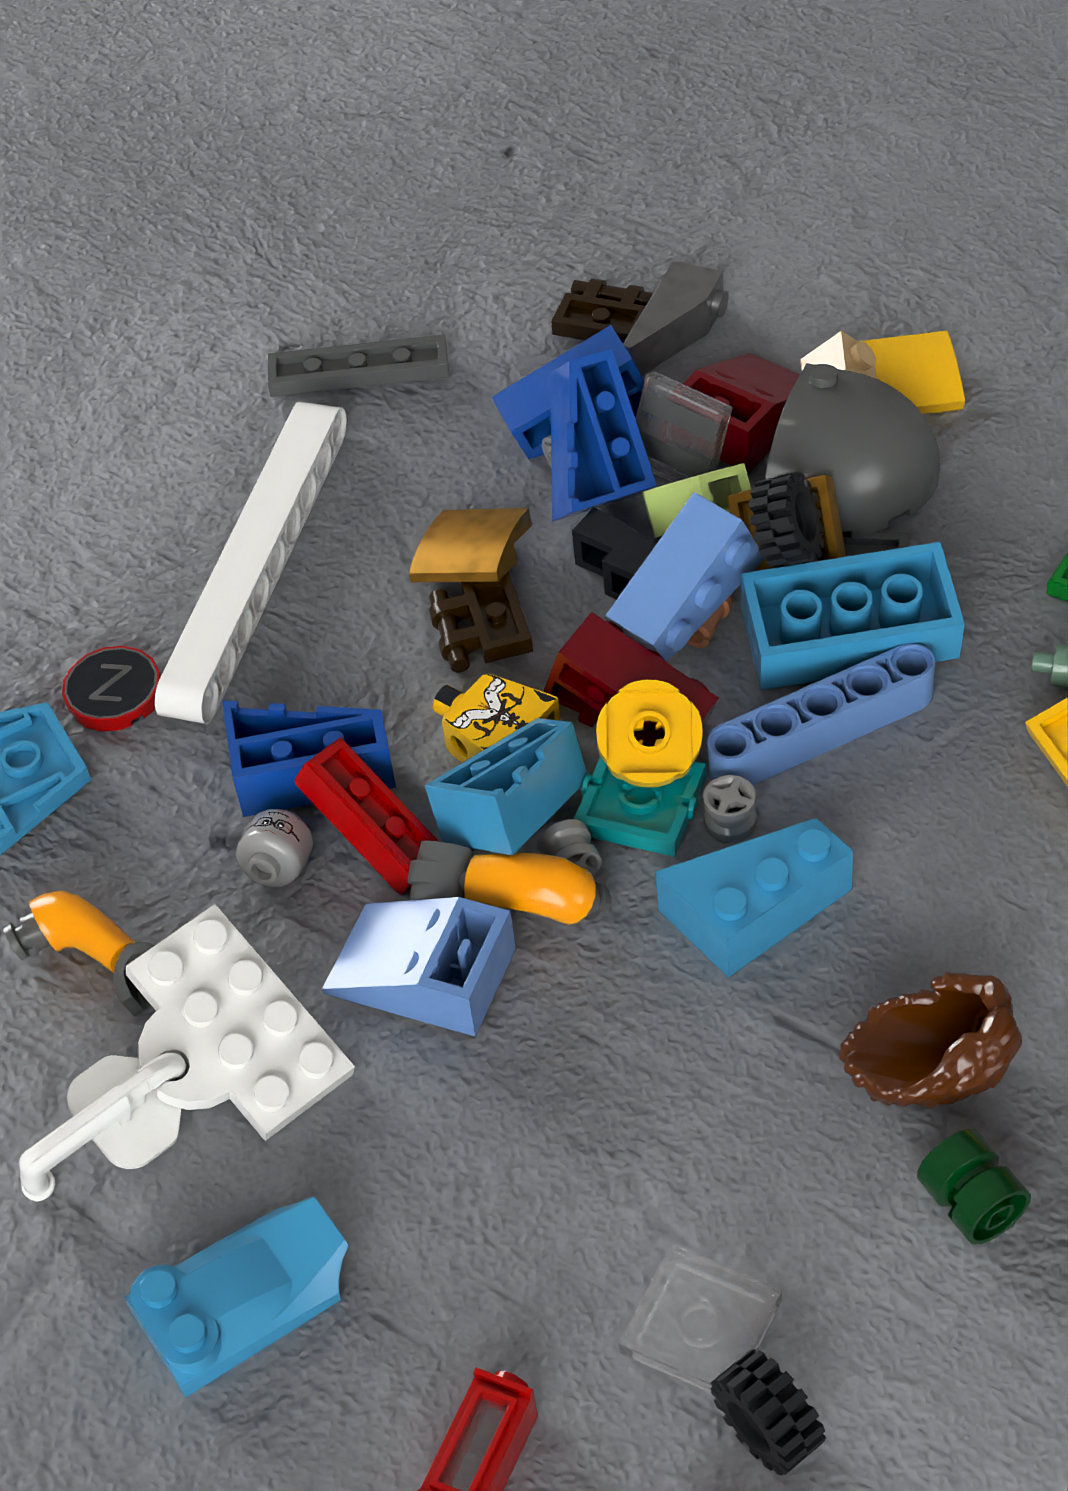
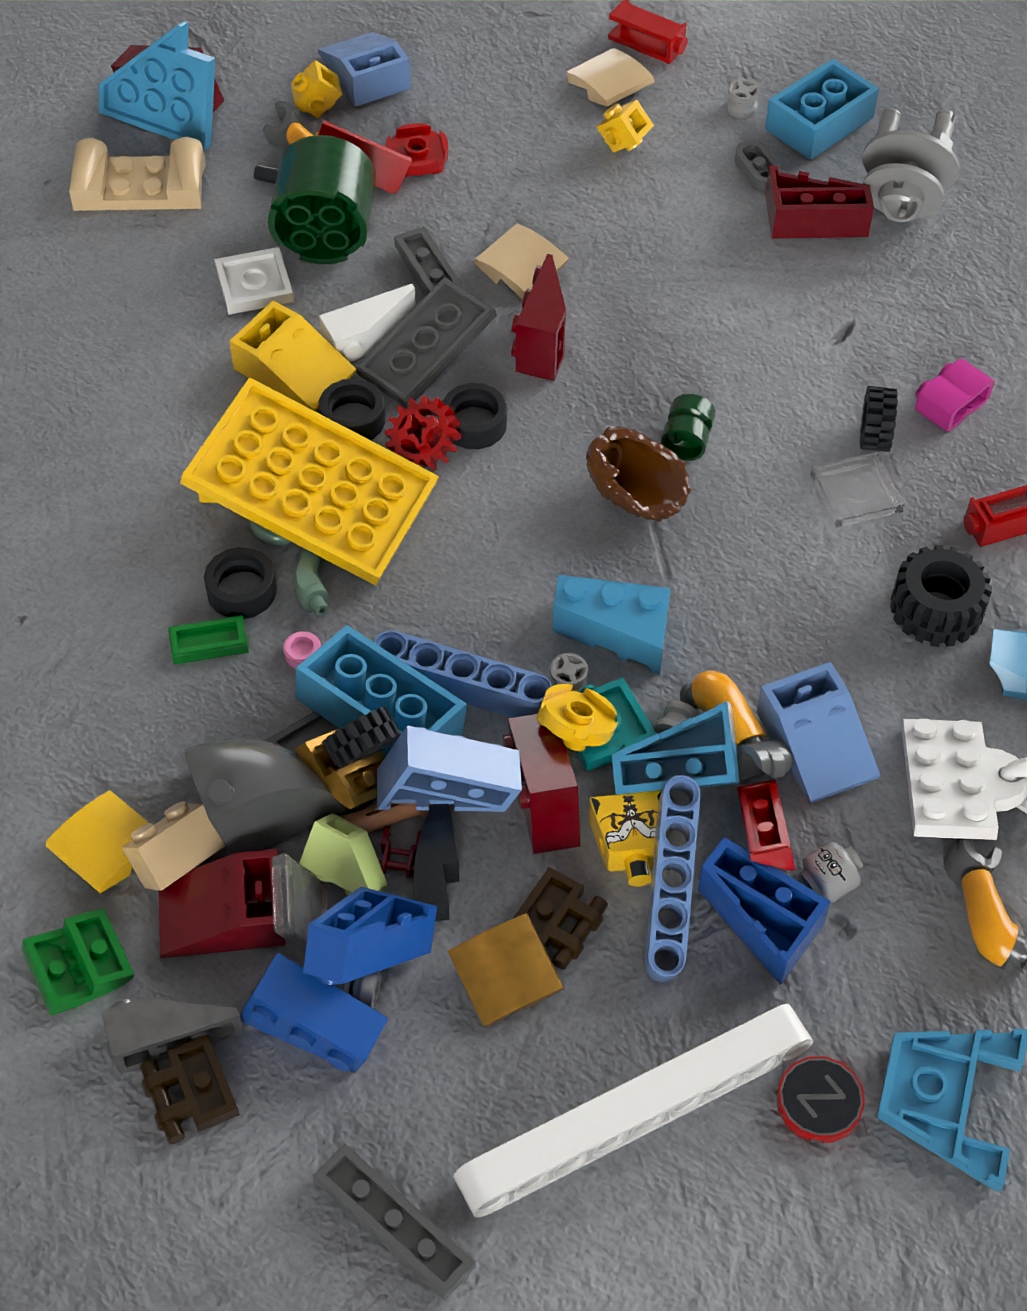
camera: 140 degrees left, 5 degrees up
none -> green slope [21,908,134,1016]
none -> bright pink tile [283,632,321,669]
none -> medium blue beam [644,775,701,983]
none -> black tyre [890,545,992,647]

